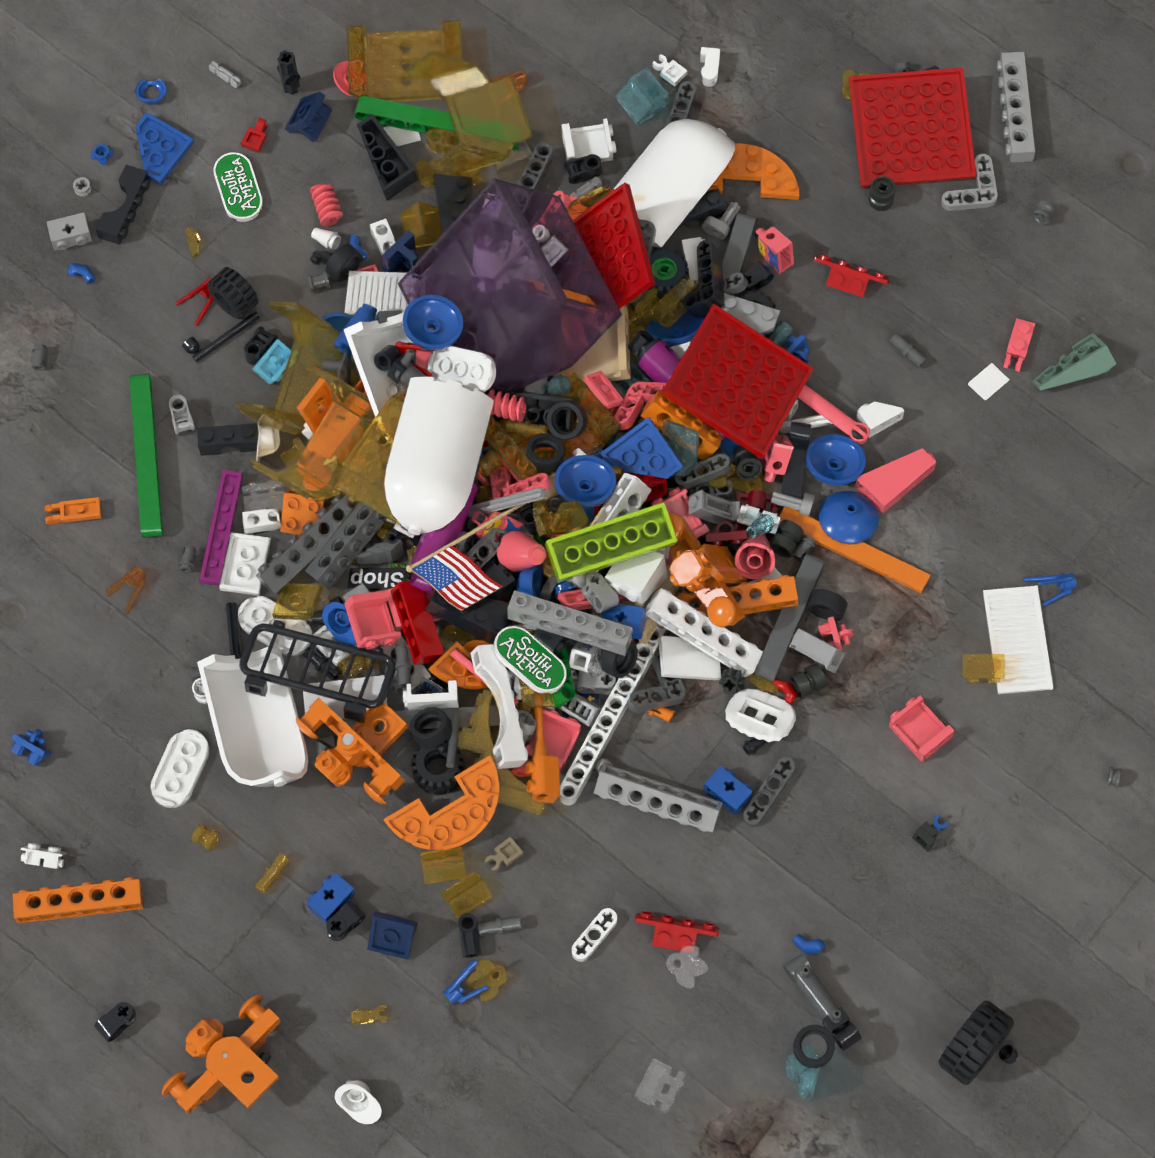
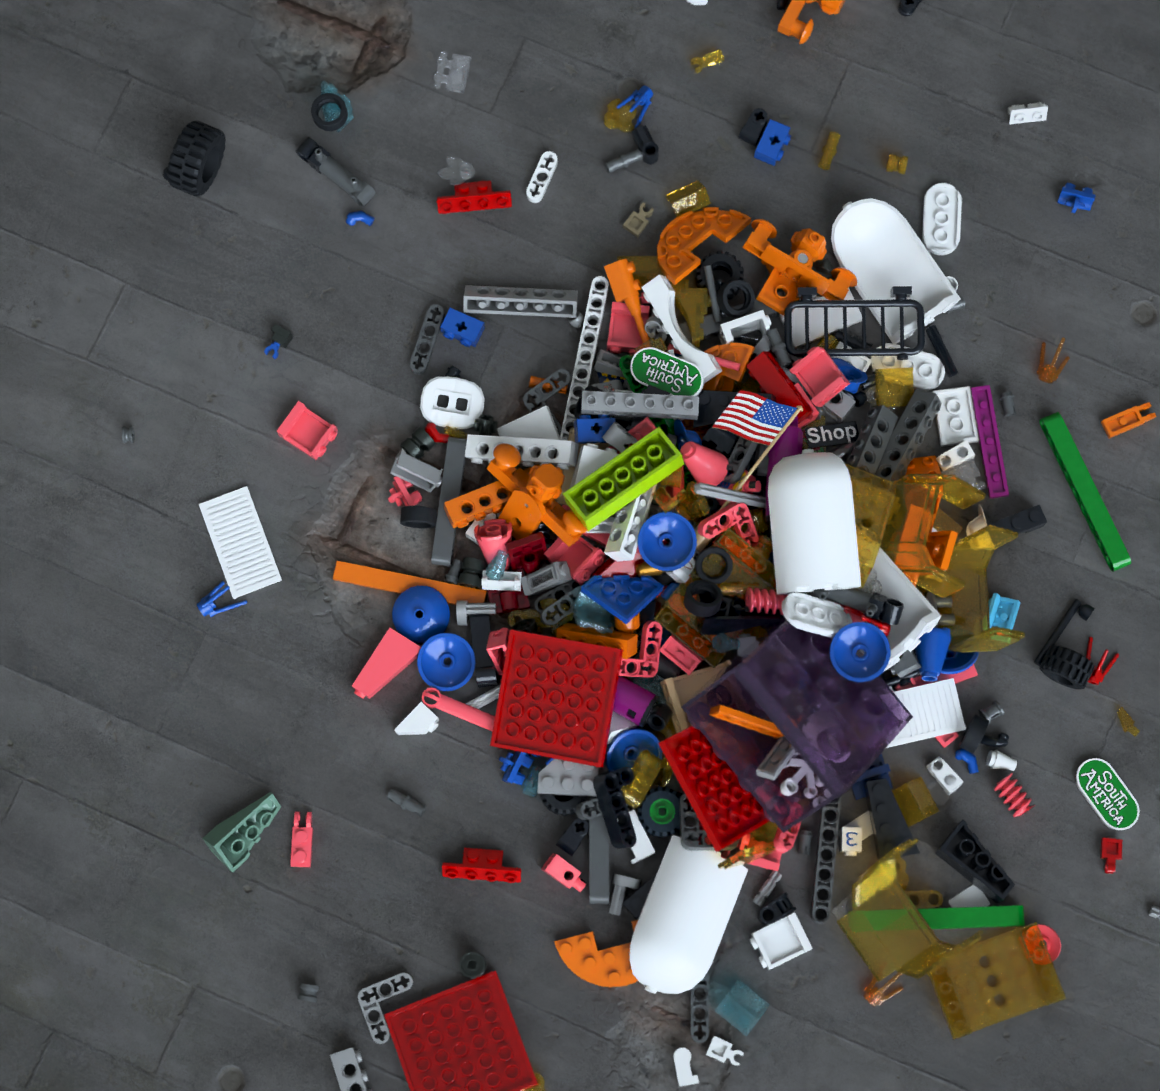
camera: 165 degrees right, 10 degrees up
orange brick [13,877,144,924] -> none
light grey piece [169,395,195,435] -> none
black piece [244,326,278,365] -> none
black piece [277,50,300,95] -> none
dark blue bracket [285,91,332,142] -> none
dark blue bracket [367,911,418,960] -> none
dark blue bracket [382,230,420,273] -> none
clear yellow plate [416,158,452,187] -> none
clear yellow panel [440,872,493,919] -> none
clear yellow bracket [962,654,1005,683] -> none
white sticker [968,363,1010,400] -> none

